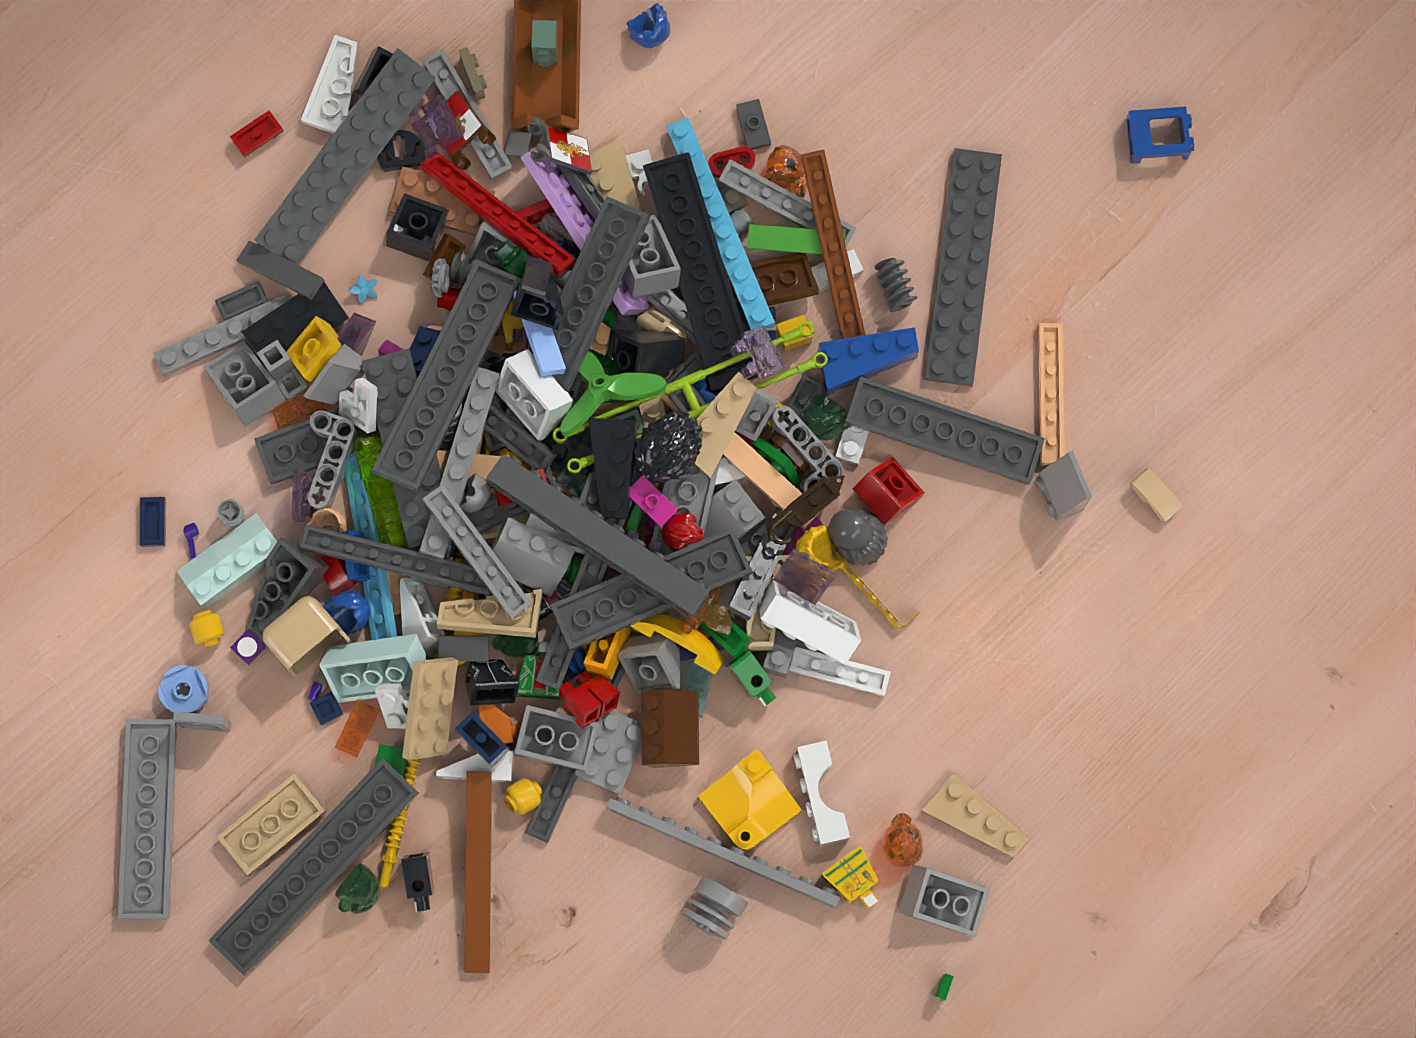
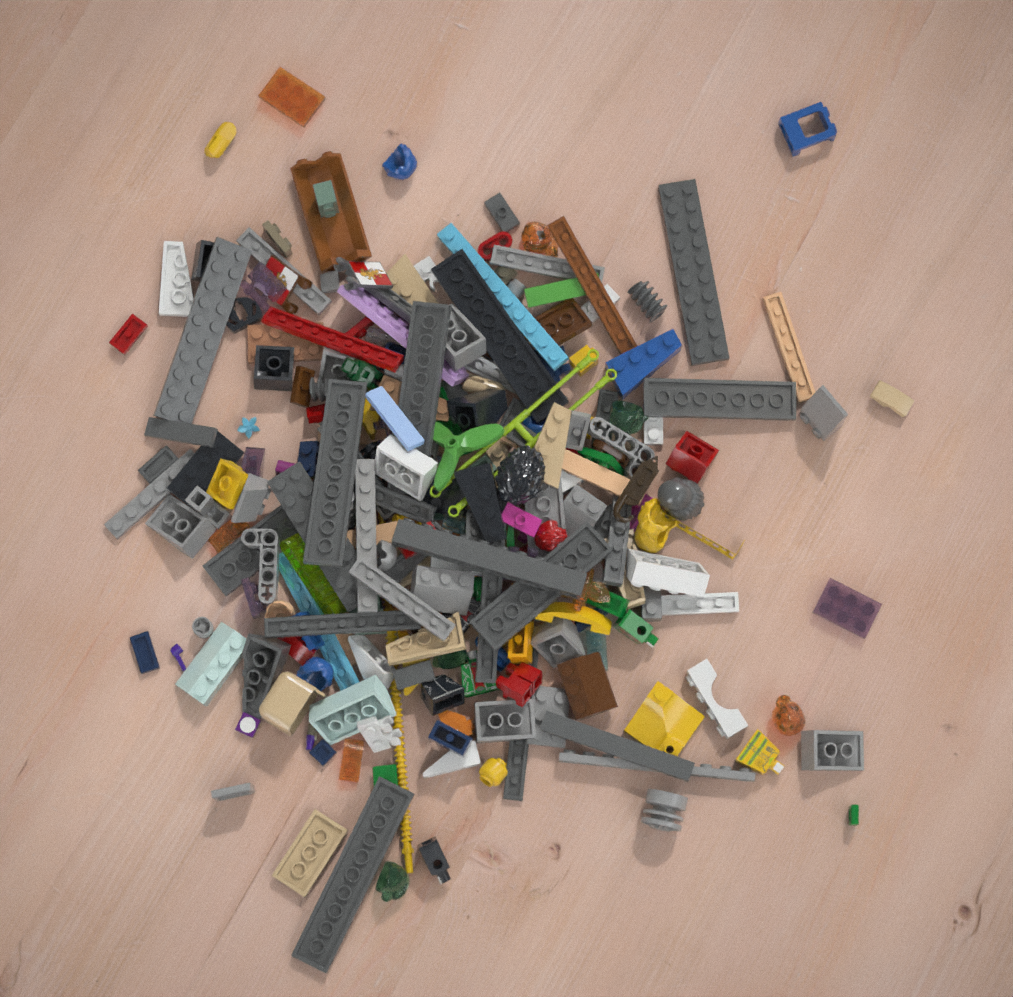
camera: 15 degrees left, 0 degrees up
light grey plate [118,719,177,919] -> none
light blue plate [158,665,209,713] -> none
yellow head [189,610,225,648] -> none
white plate [339,378,378,433] -> none
tan plate [402,657,458,760] -> none
light grey gear [432,259,450,298] -> none
dark orange tile [464,771,492,973] -> none
black slope [510,256,564,330] -> none
clear purple plate [729,324,786,379] -> none
plate [773,549,836,605] -> none
tan wing [921,774,1029,858] -> none
none -> dark grey tile [540,710,695,782]
none -> clear purple plate [812,578,882,639]

